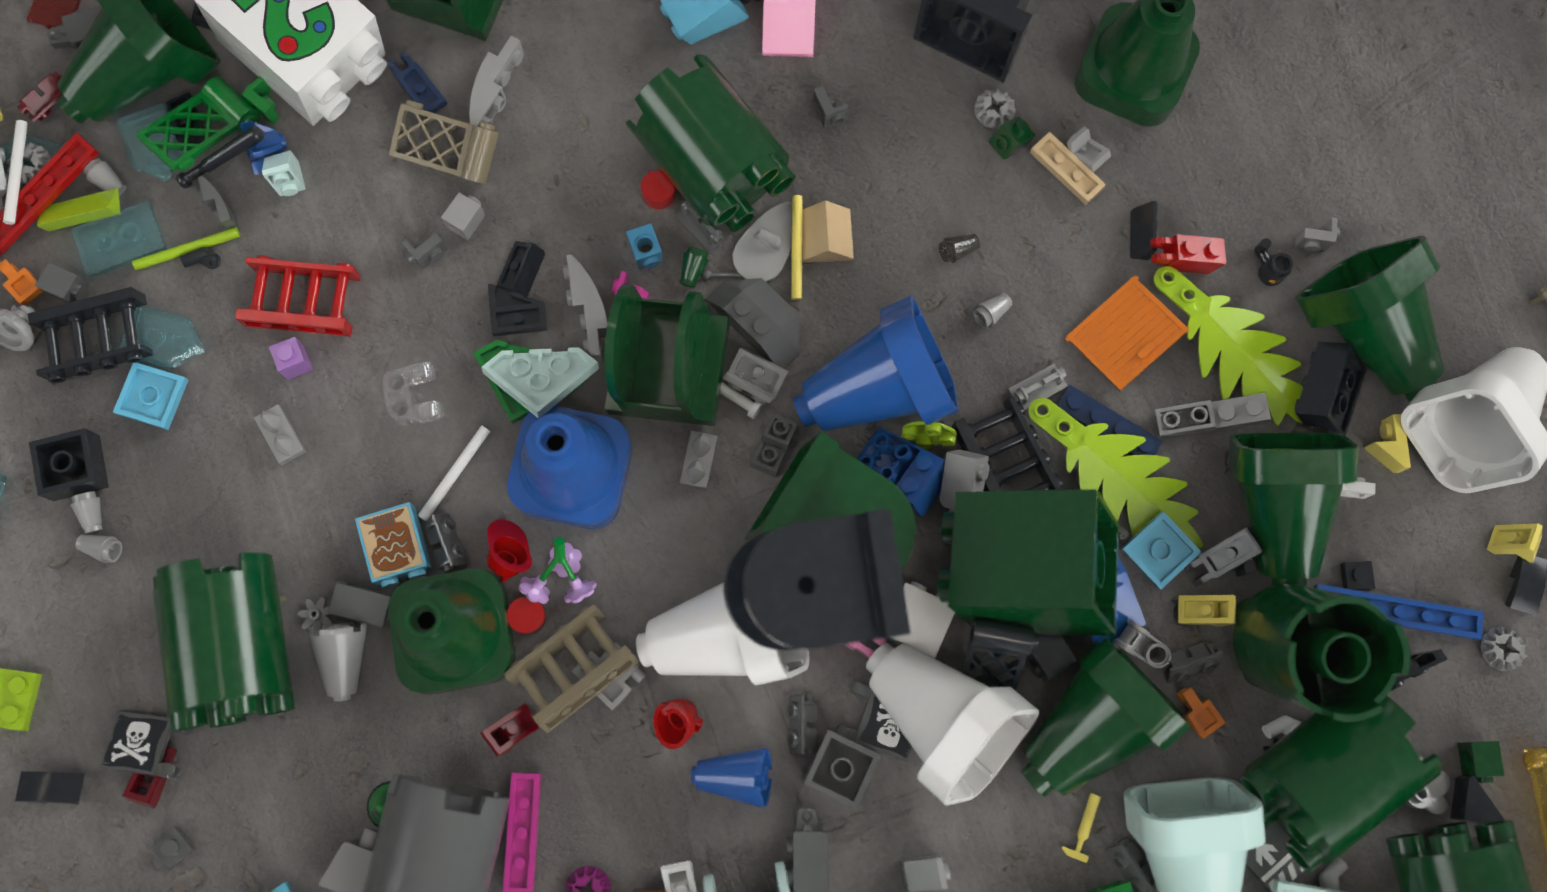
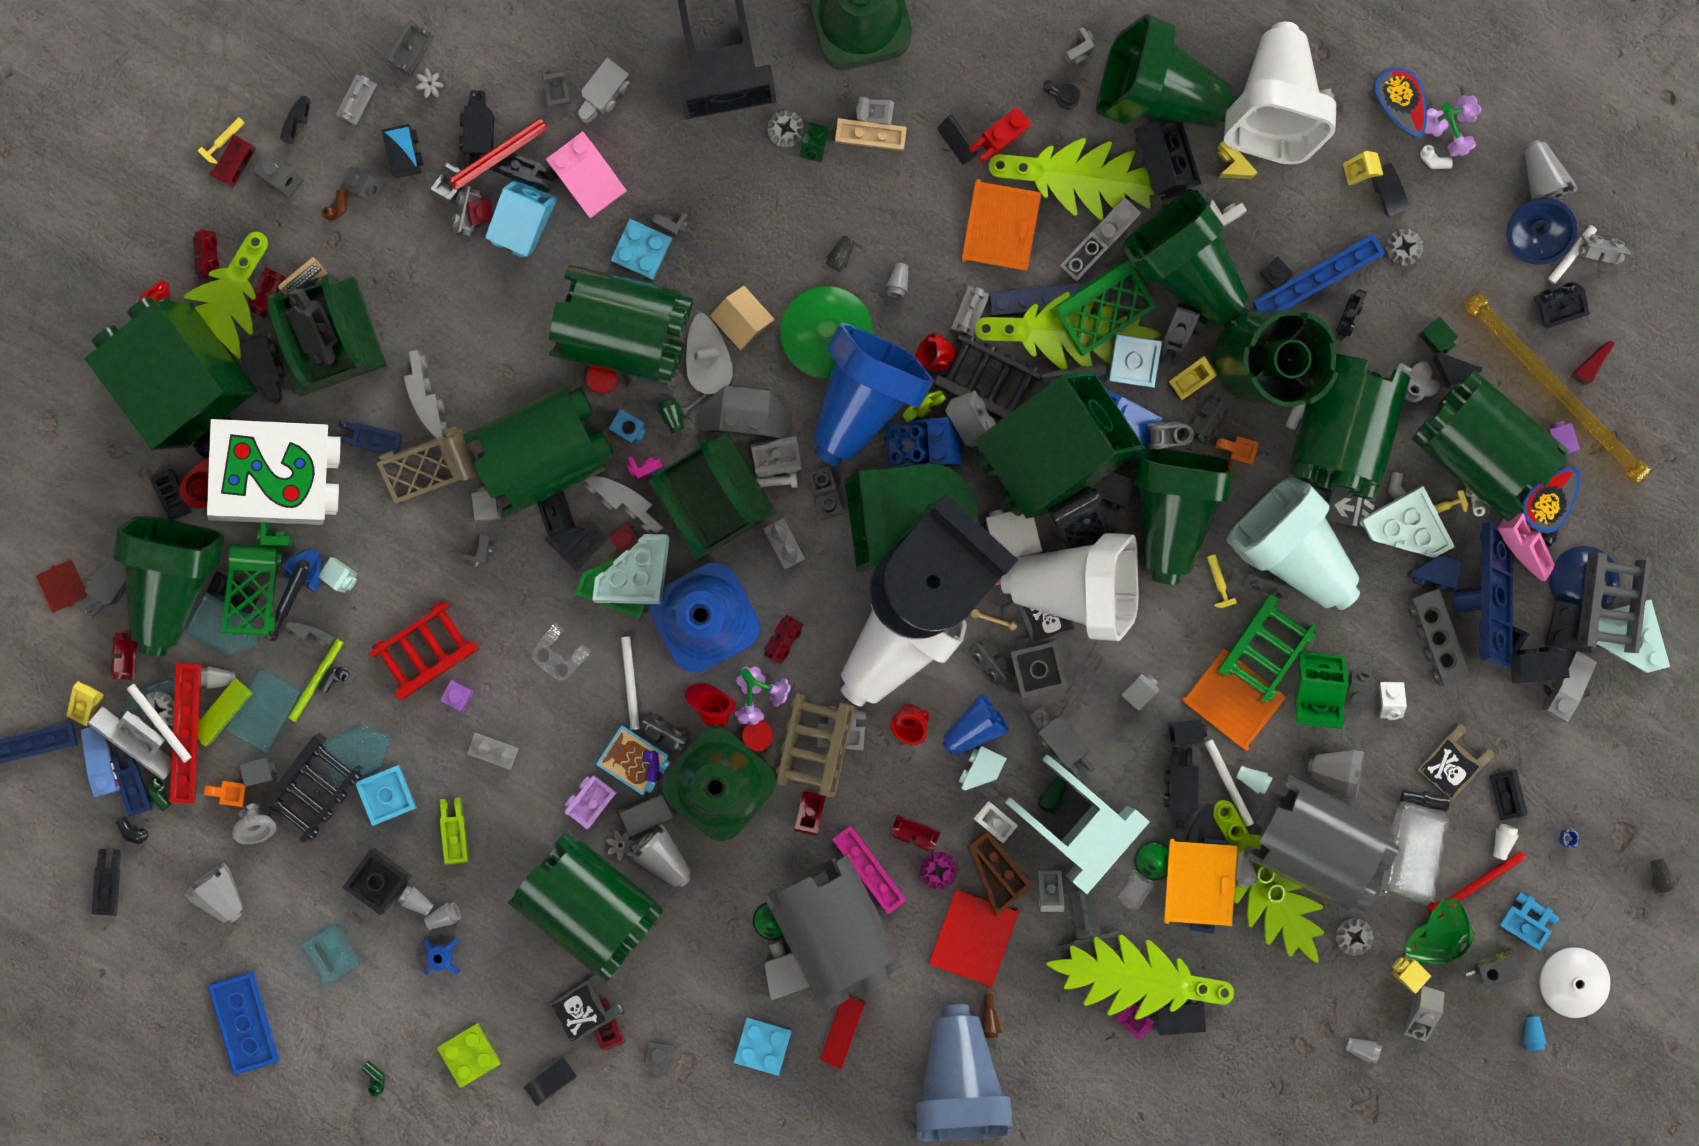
camera: 35 degrees left, 10 degrees up
light yellow bar [791,195,803,300] -> none
none -> blue brick [423,938,461,976]
none -> lime hinge [440,797,469,865]
none -> dark green brick [463,385,614,519]
none -> lavender bracket [564,775,617,830]
none -> dark red plate [609,523,639,554]
none -> medium azure plate [611,219,672,281]
none -> dark purple arm [642,750,660,783]
none -> dark red hinge [764,614,804,664]
none -> green dish [780,286,873,379]
none -> dark red hinge [890,815,941,852]
none -> red helmet [915,333,956,372]
none -> light aqua slope [959,746,1007,790]
none -> tan hinge [971,609,1017,630]
none -> green fence [1050,259,1157,356]

